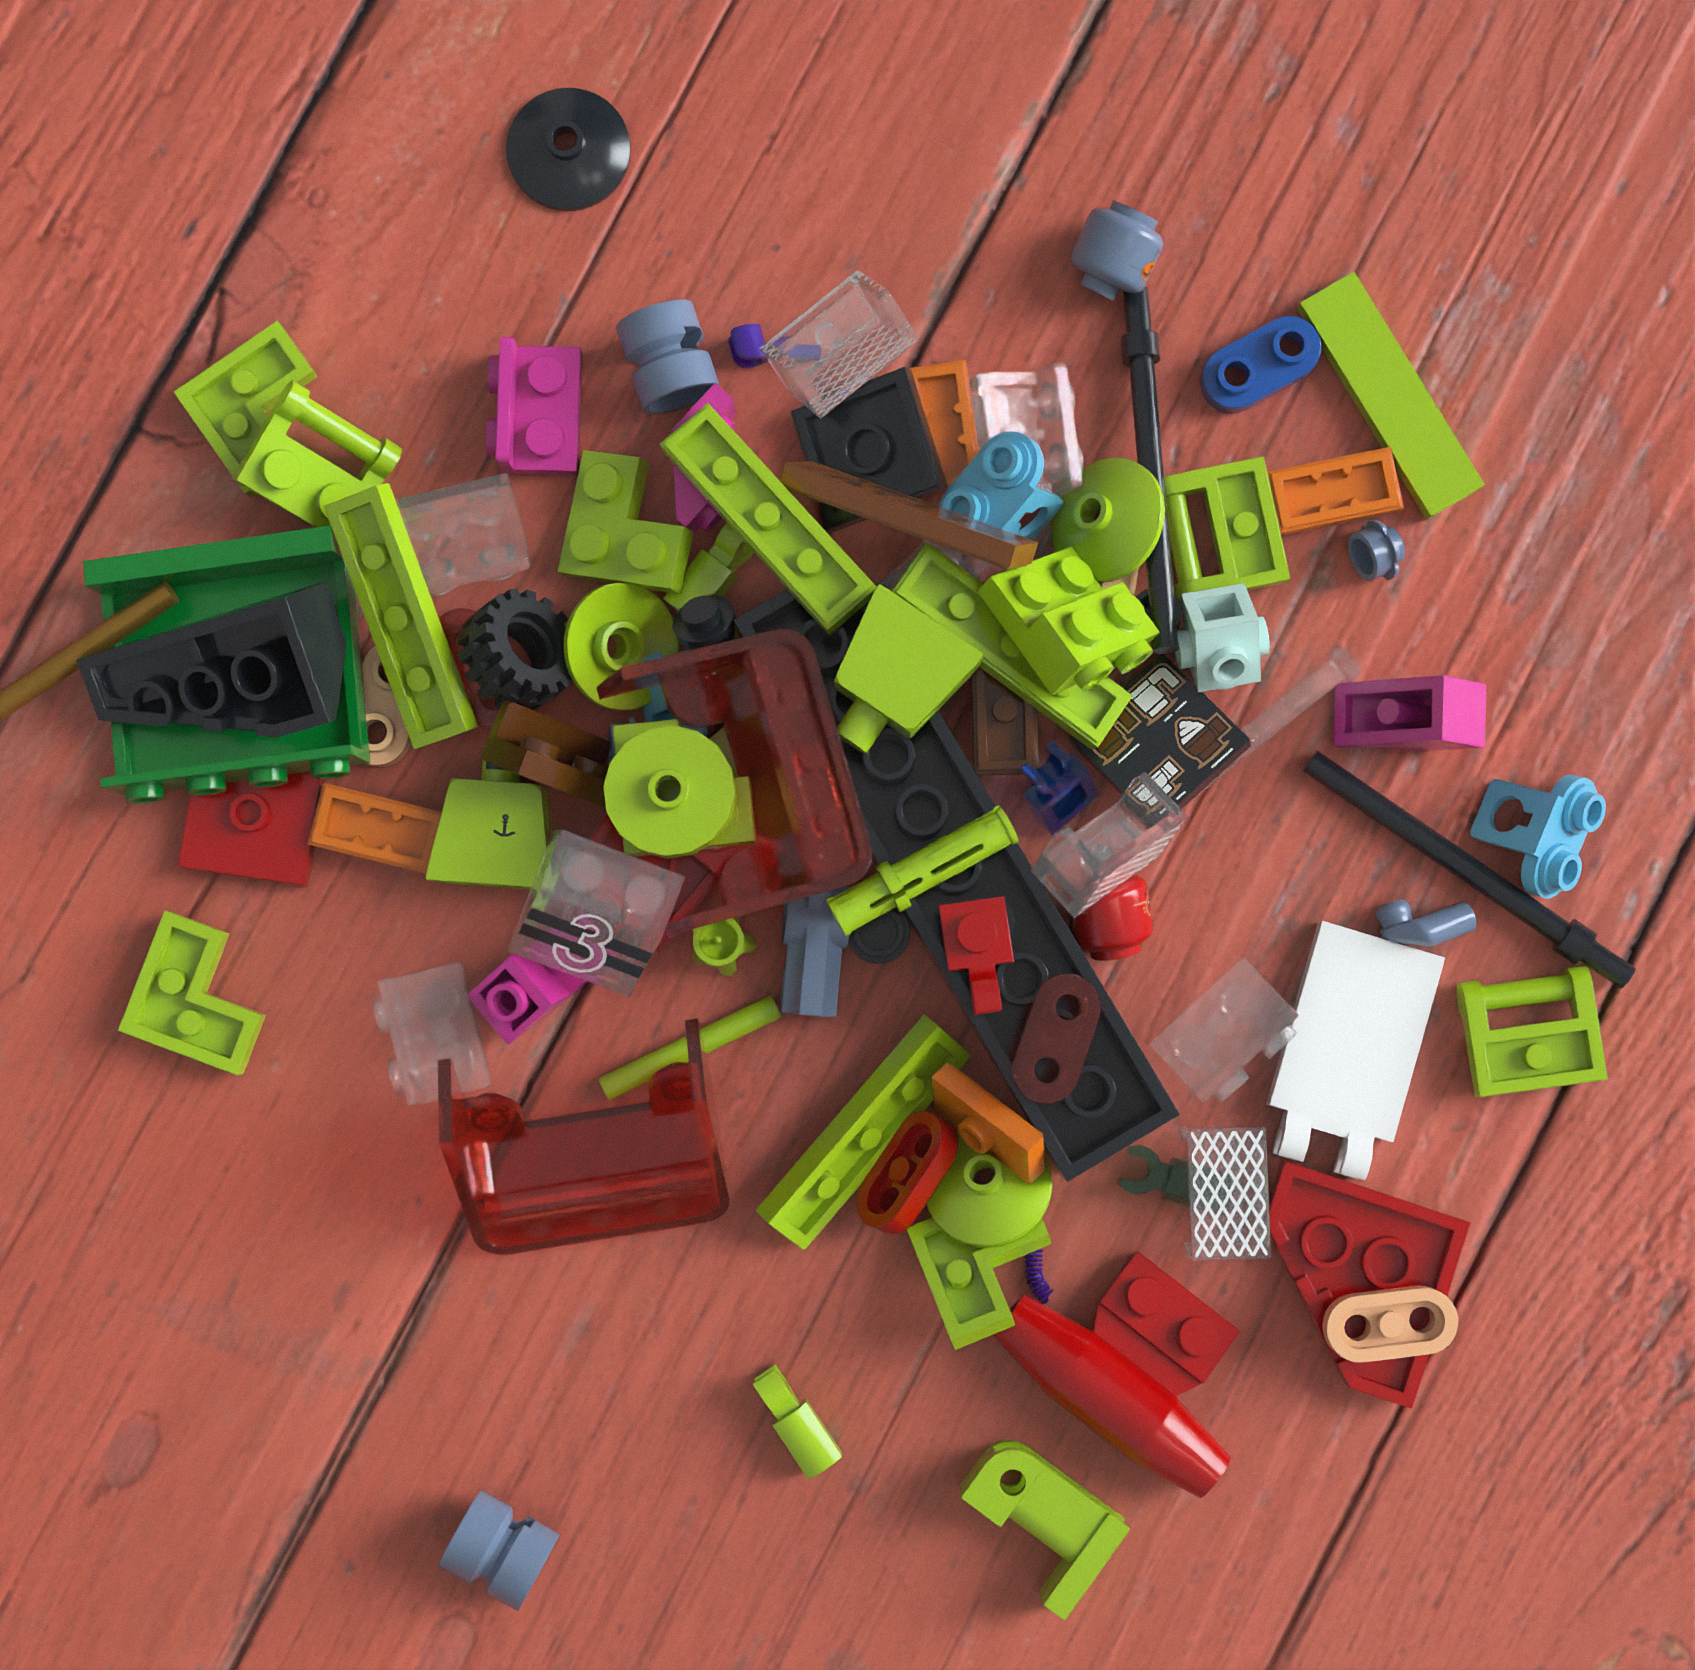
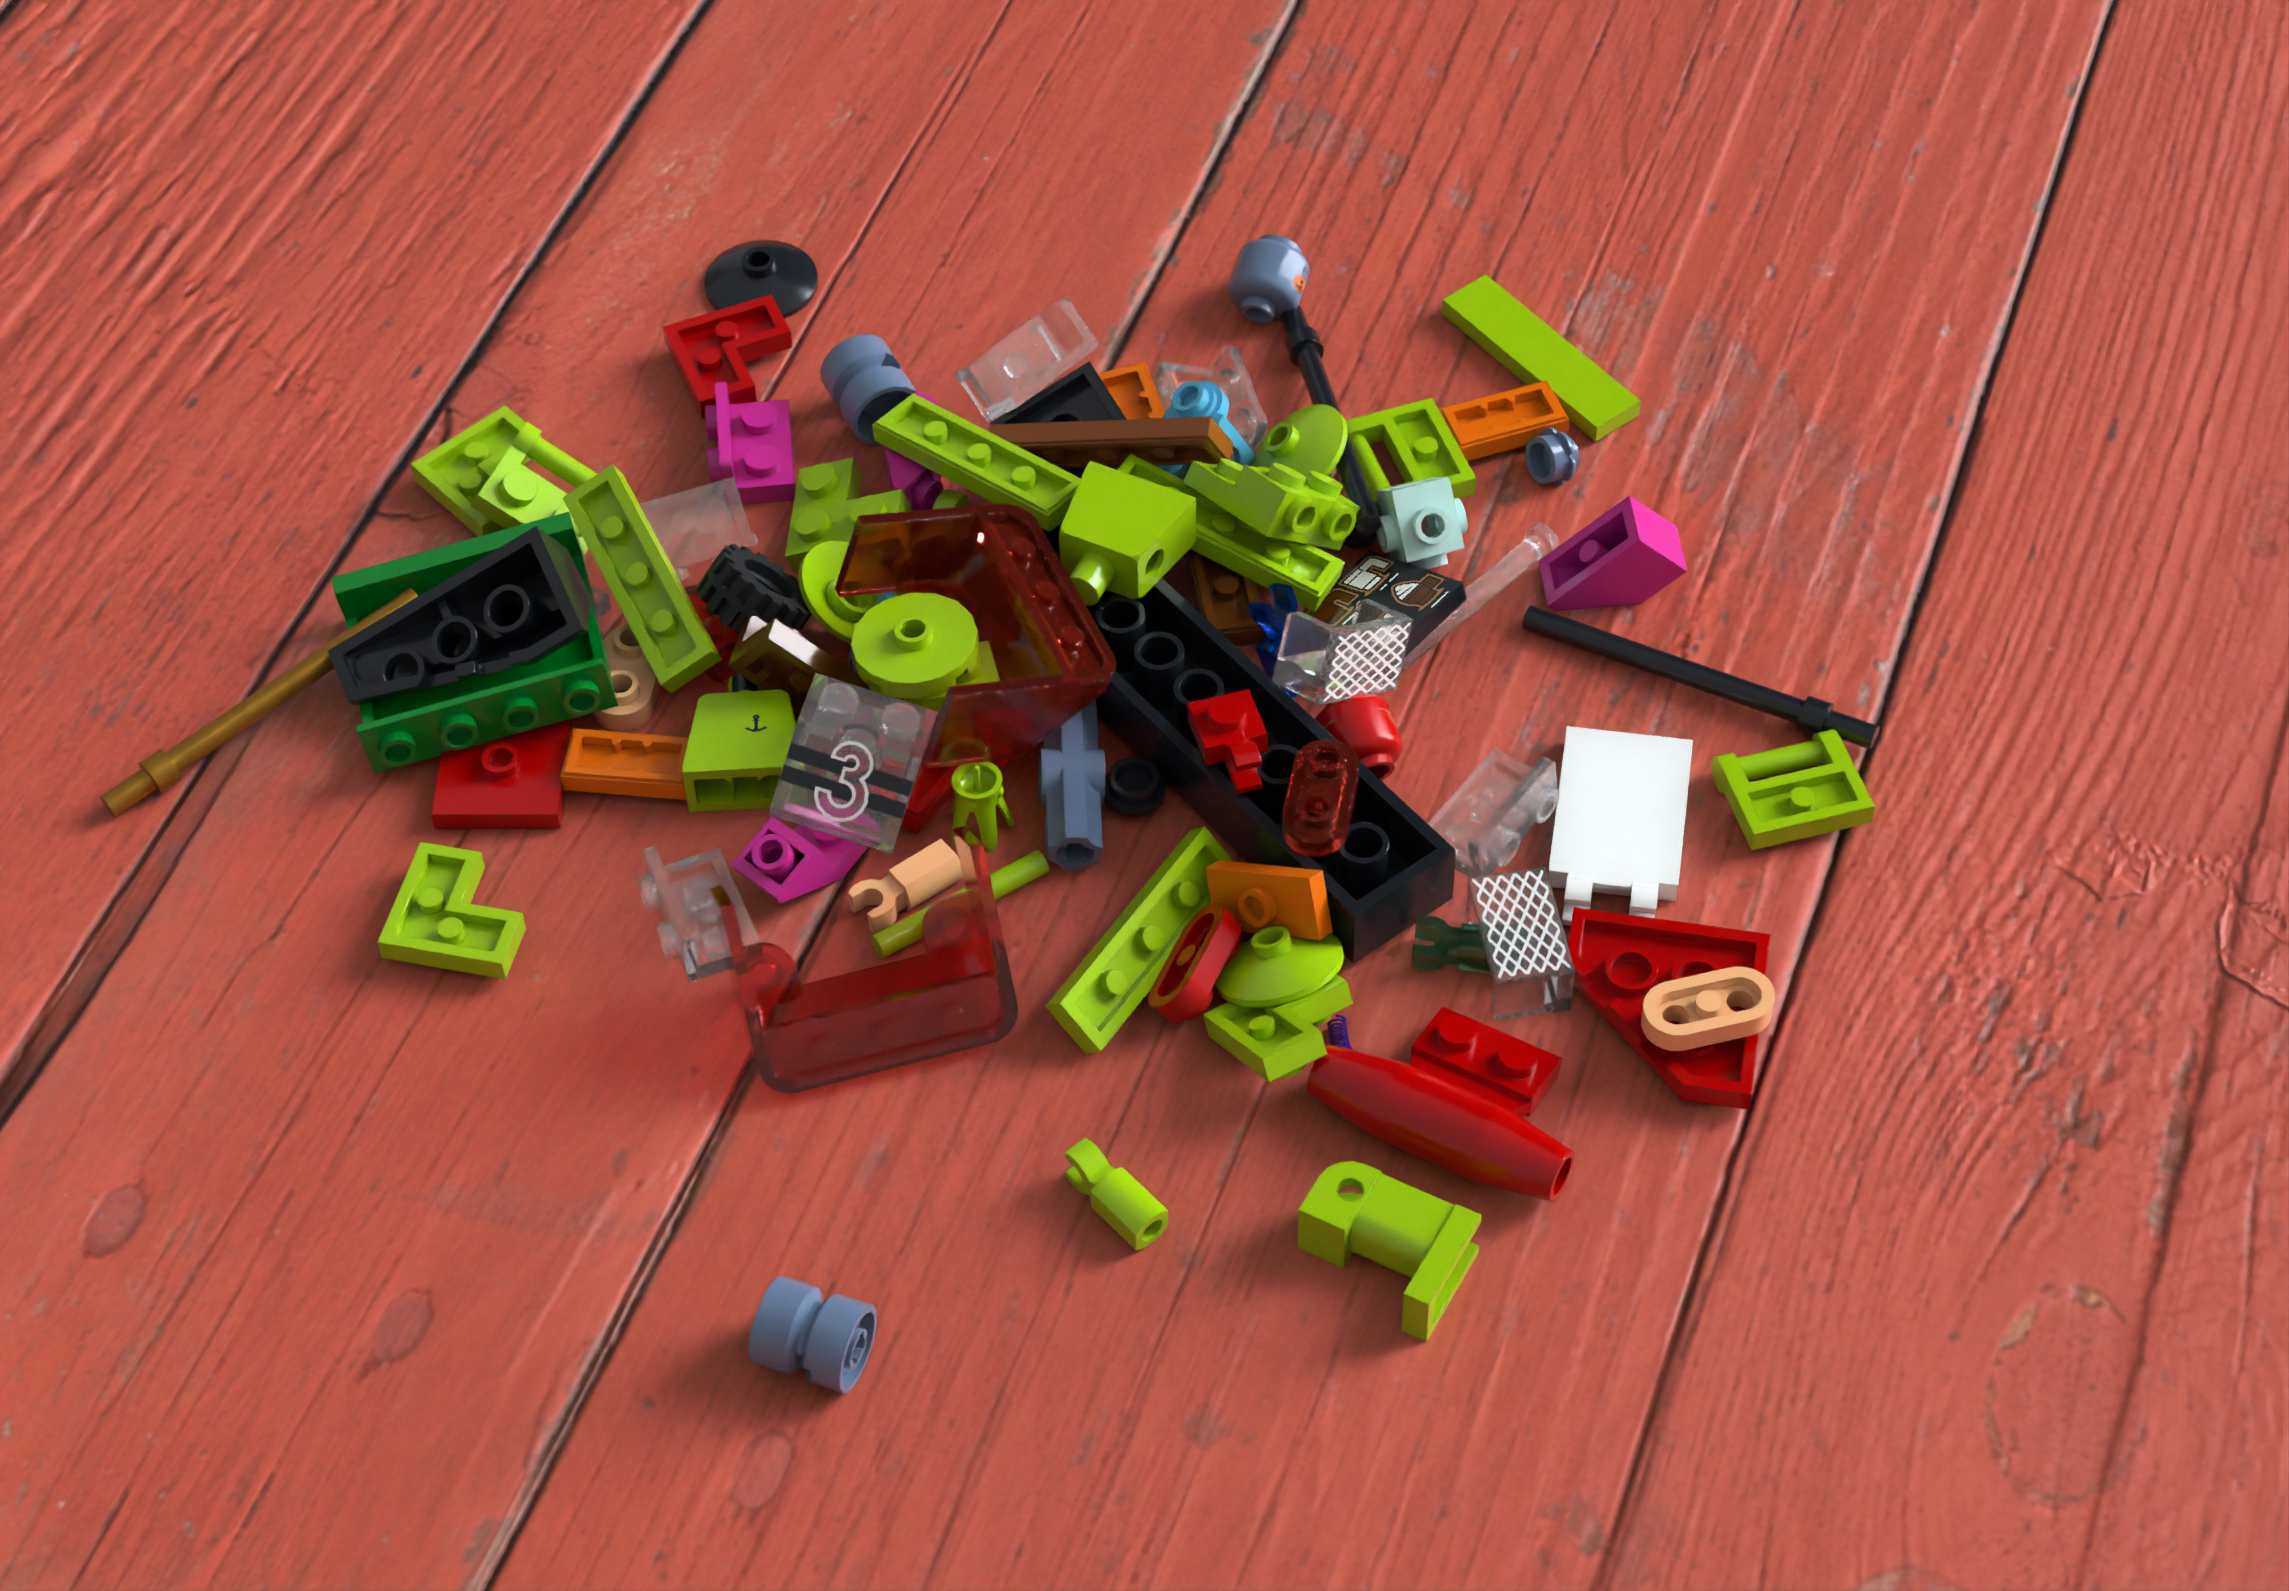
camera: 10 degrees left, 35 degrees down
dark purple hand [728,324,819,368] -> none
lime pin [825,805,1019,937] -> none
blue plate [1200,316,1321,414] -> none
sand blue arm [1376,899,1476,946] -> none
medium azure bracket [1470,774,1606,899] -> none
none -> red plate [663,294,793,419]
none -> light nougat bar [848,839,963,934]

